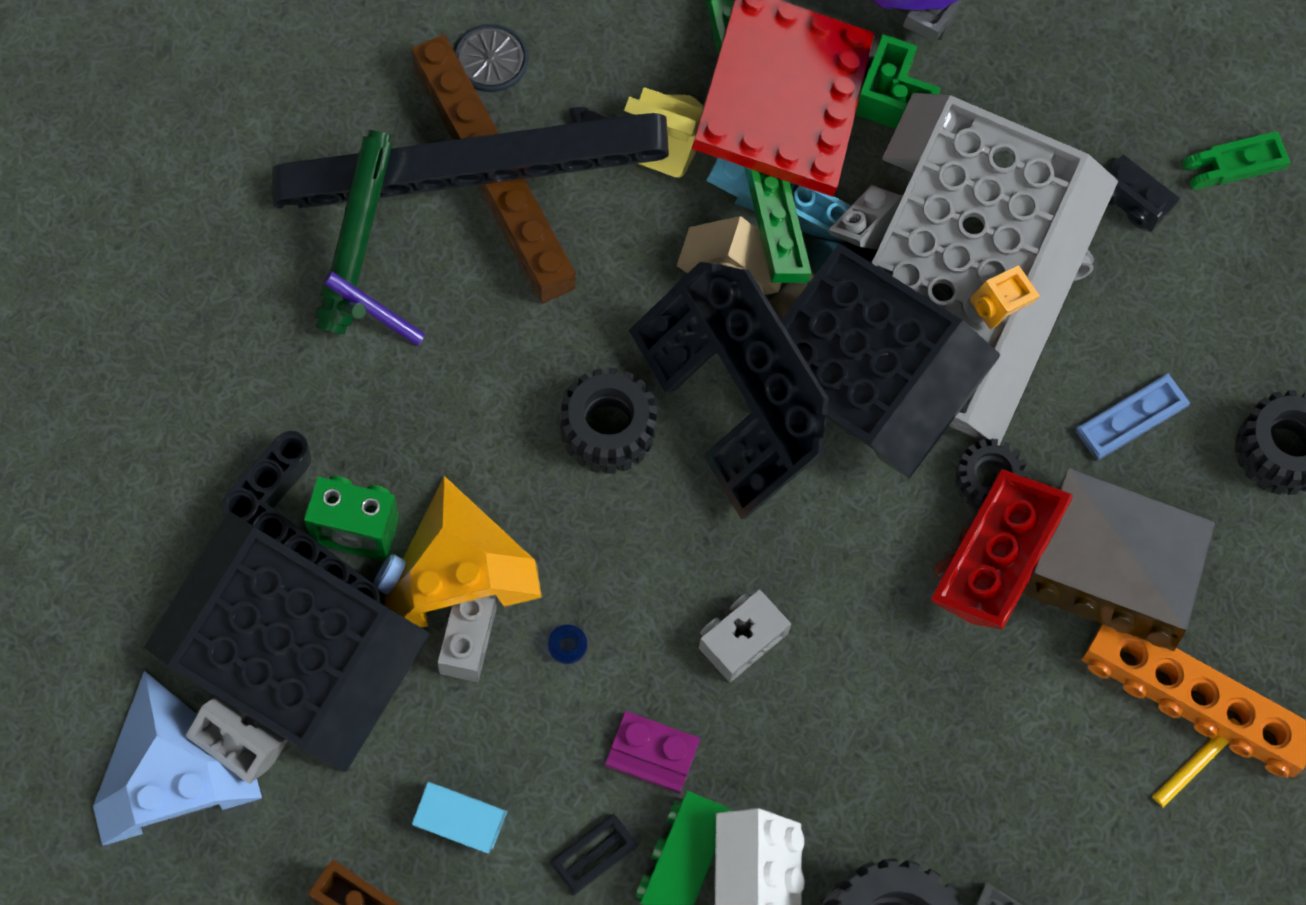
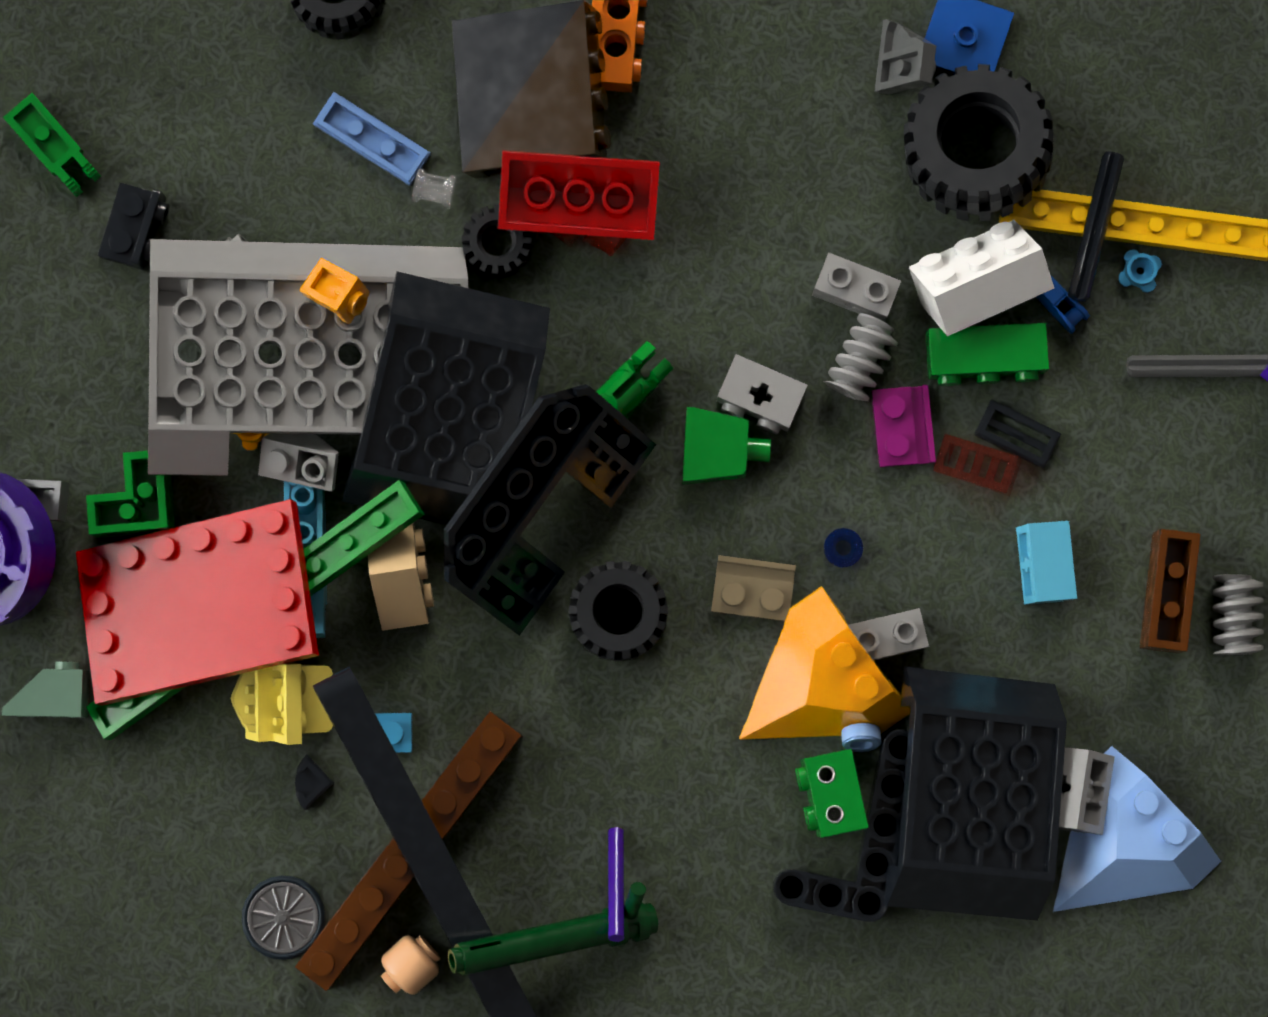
camera: 110 degrees left, 15 degrees up
none -> dark azure plate [375,713,412,753]
none -> light nougat head [381,935,441,995]
none -> clear bush [412,169,457,210]
none -> green plate [596,341,674,419]
none -> green torso [682,407,771,485]
none -> dark tan plate [711,555,796,621]
none -> light grey brick [812,252,901,322]
none -> light grey piece [823,313,898,402]
none -> clear red slope [933,434,1022,497]

